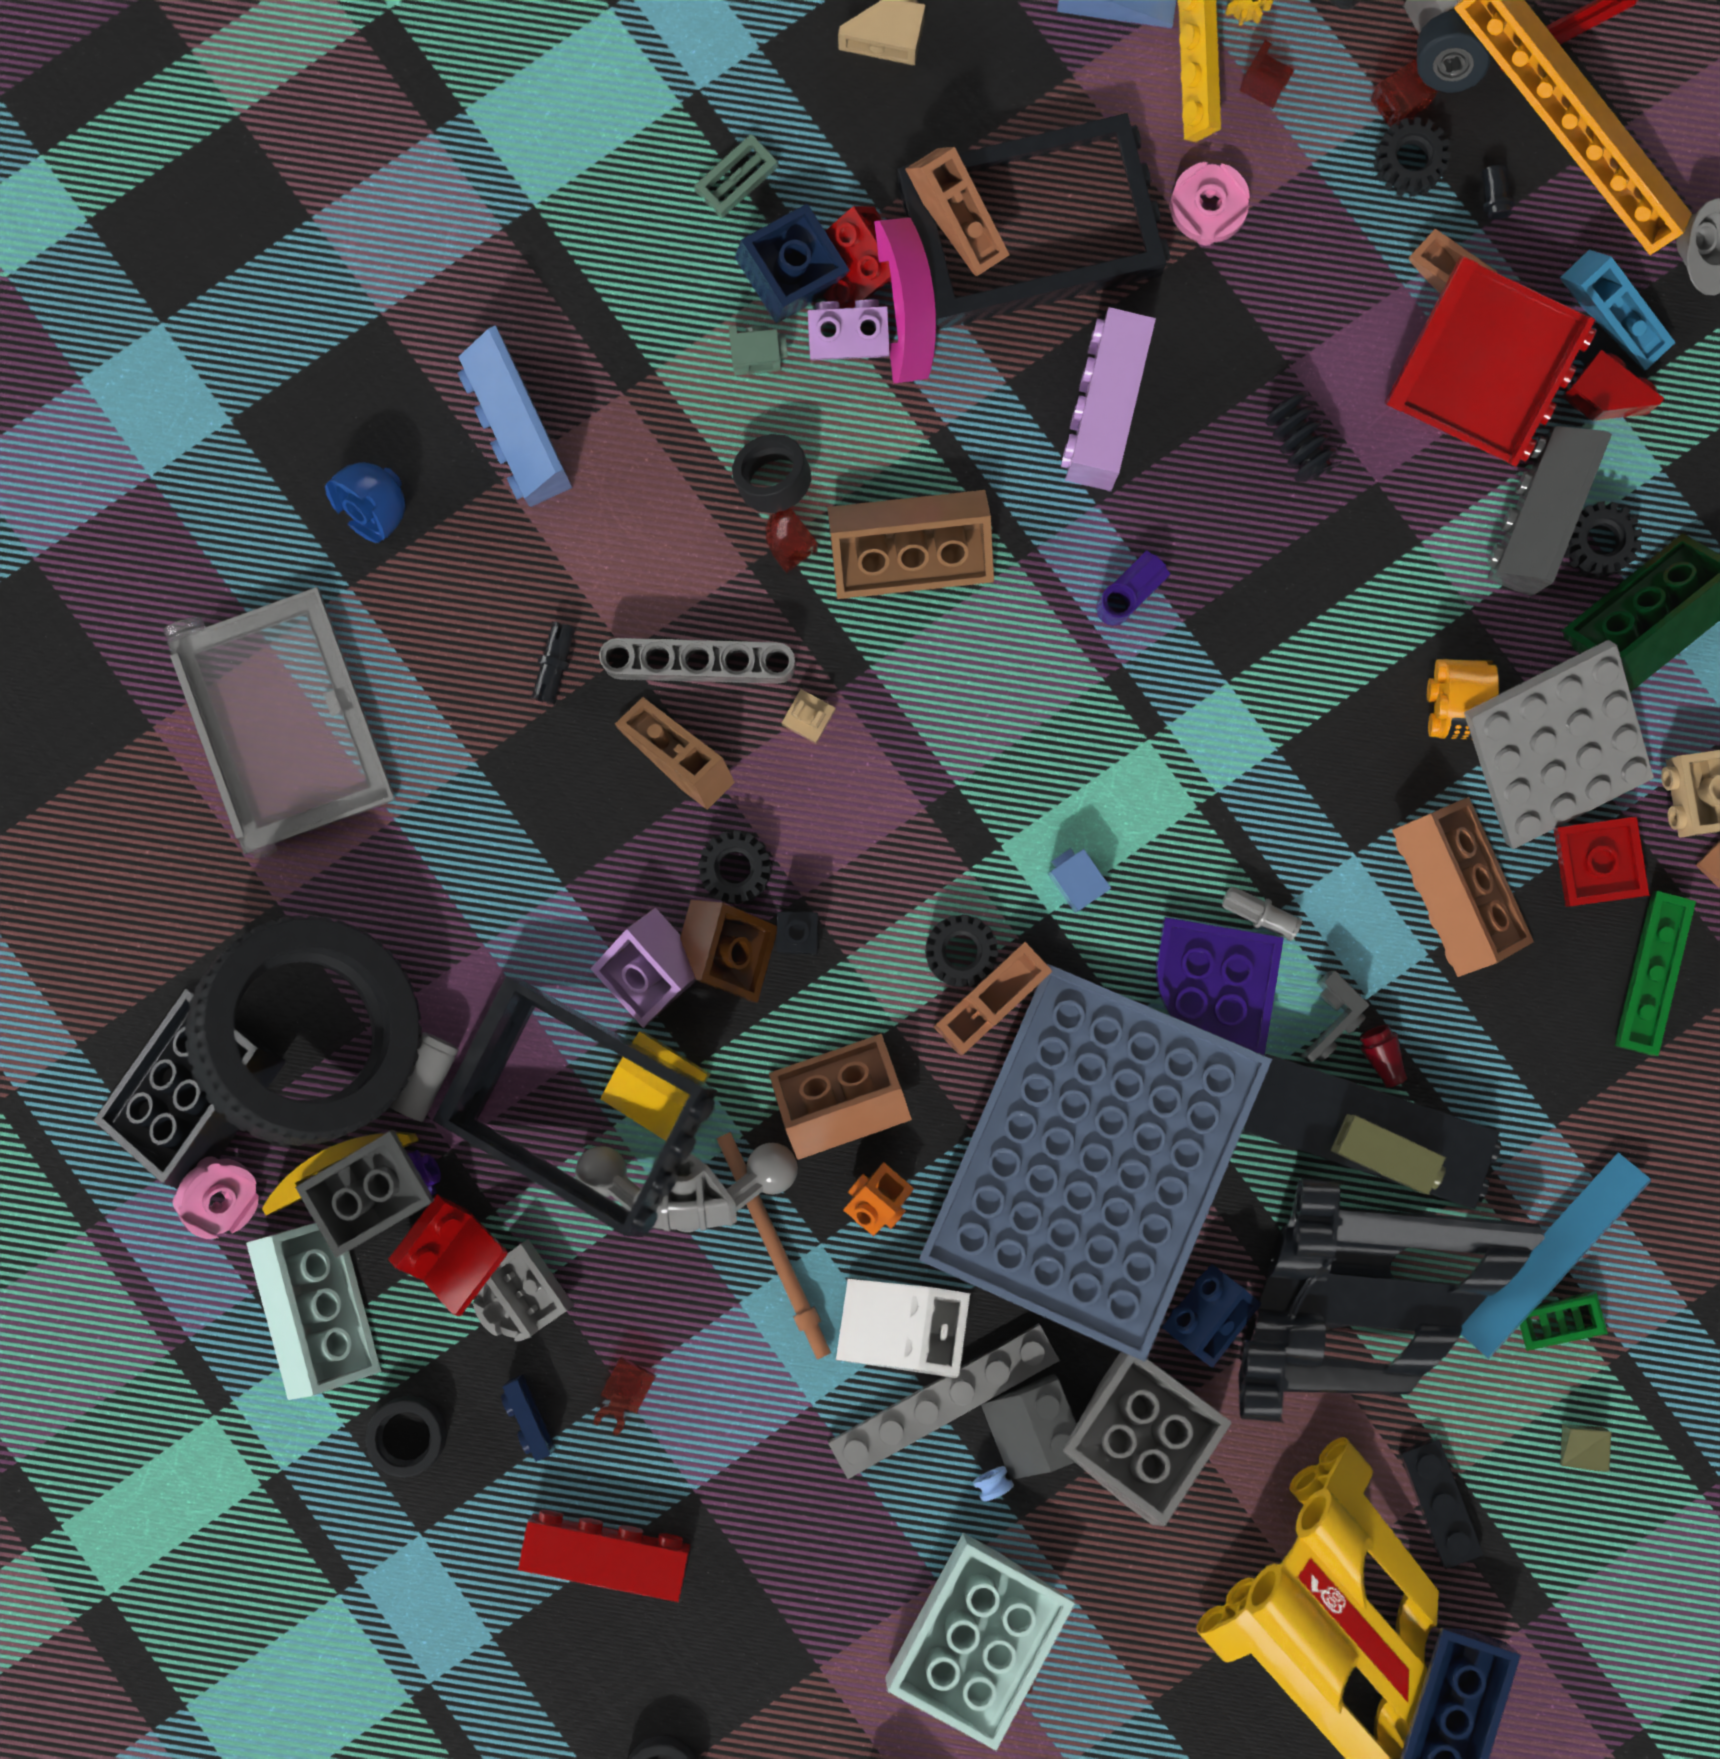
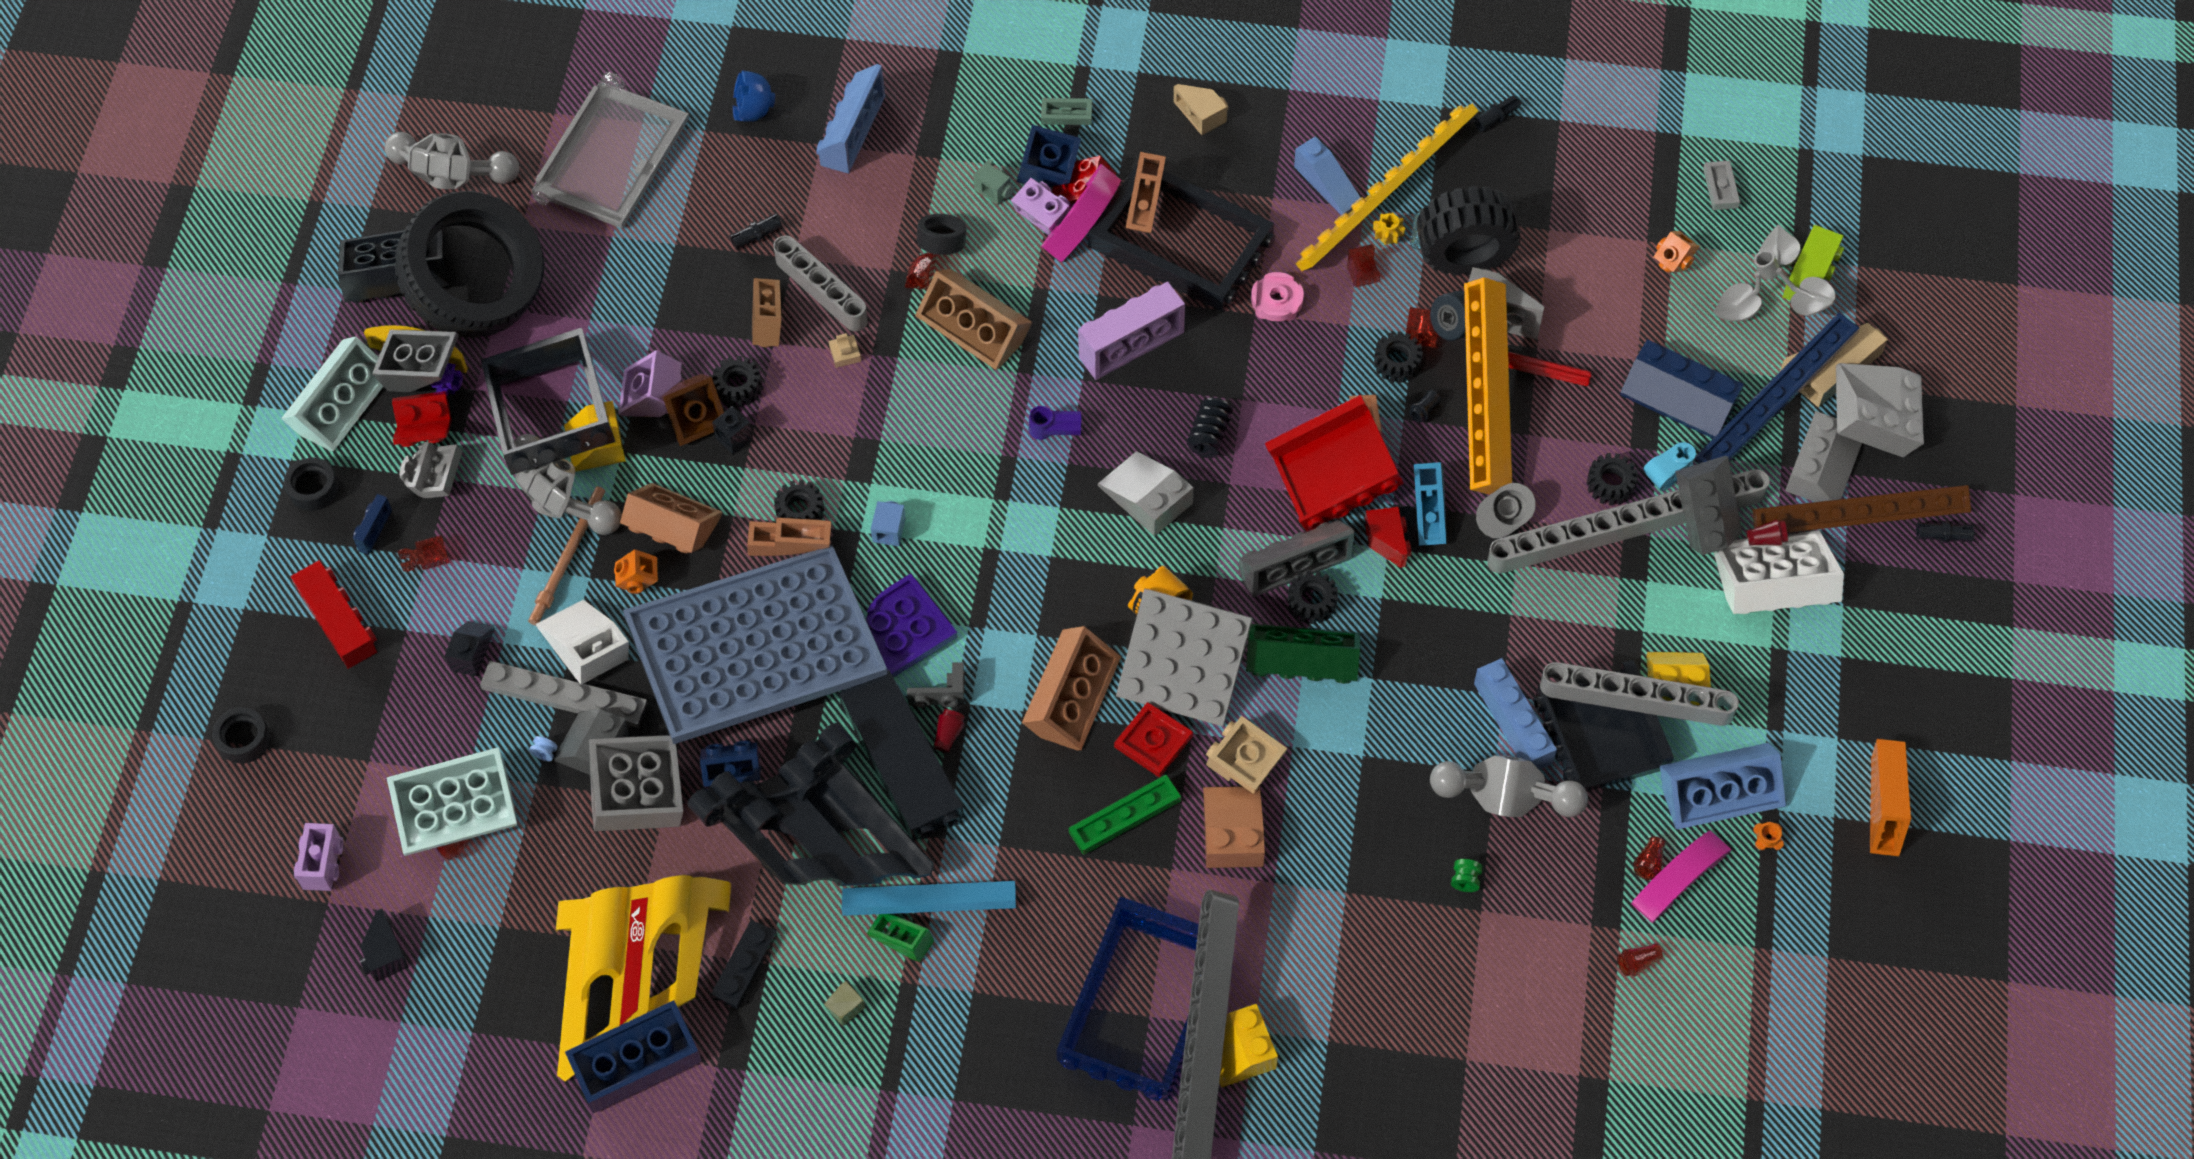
camera: 45 degrees right, 25 degrees down
bright pink plate [173,1156,259,1239] -> none
light grey pin [390,1032,459,1122] -> none
light grey axle [1222,887,1302,941] -> none
olive brick [1331,1114,1446,1195] -> none
none -> light grey piece [385,132,520,189]
none -> black slope [445,621,495,677]
none -> light grey slope [1098,451,1193,536]

